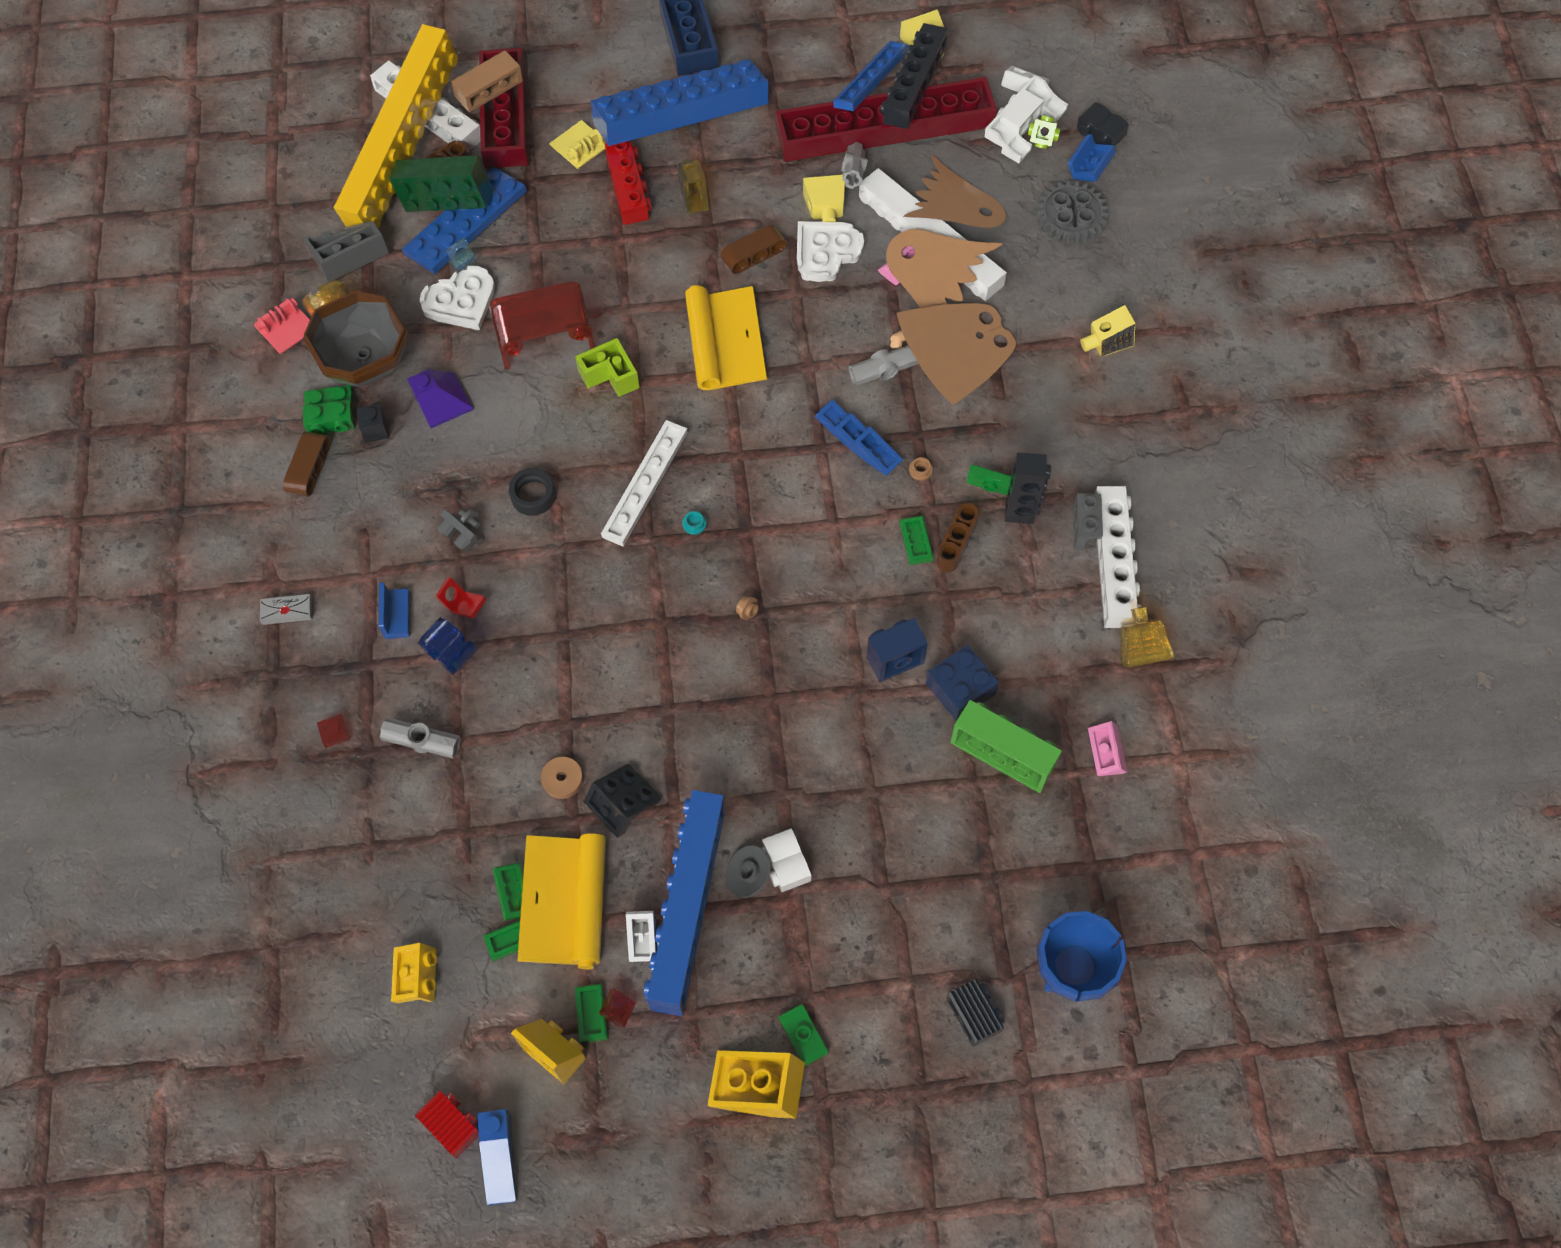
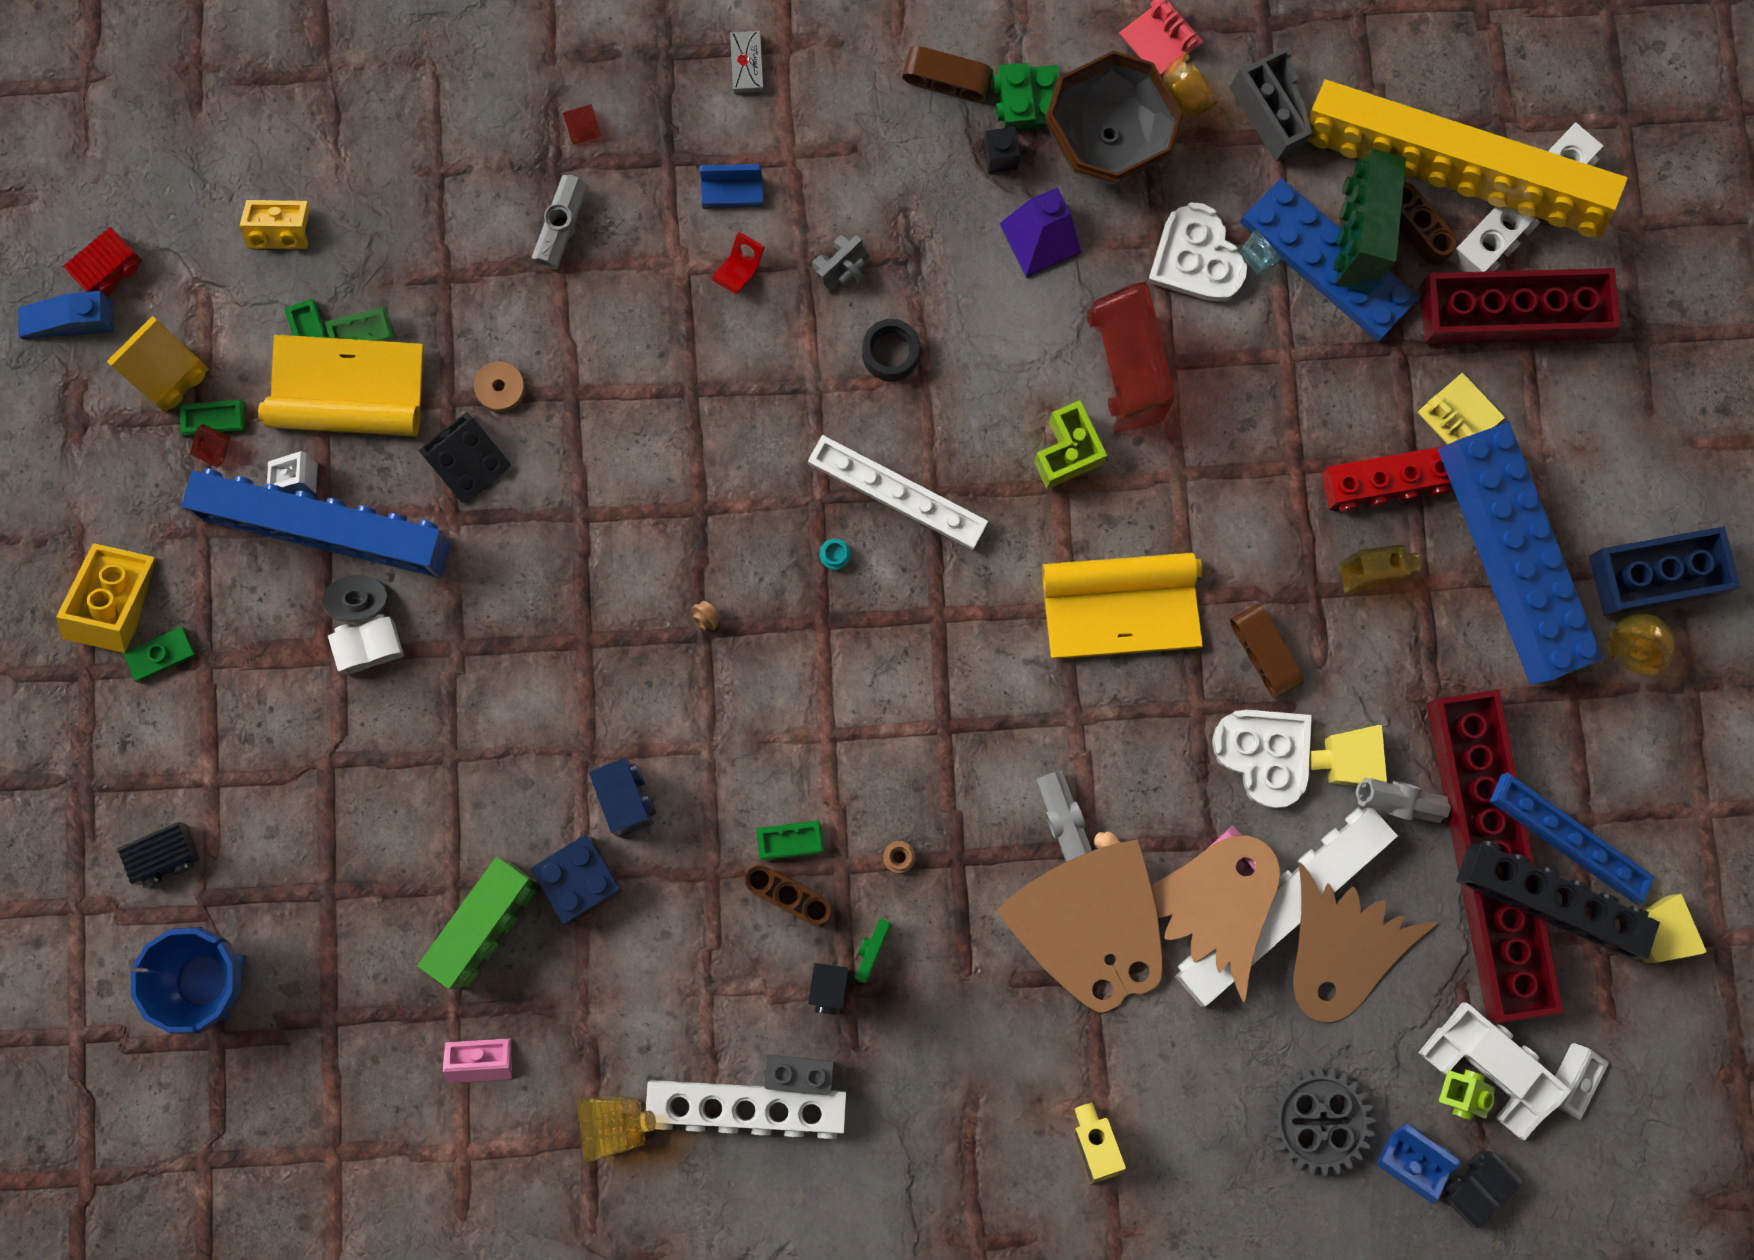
camera: 90 degrees right, 15 degrees up
clear blue brick [417,617,478,675] -> none
medium nougat brick [451,51,523,112] -> none
blue slope [815,399,903,476] -> none
none -> clear yellow cylinder [1606,613,1676,675]

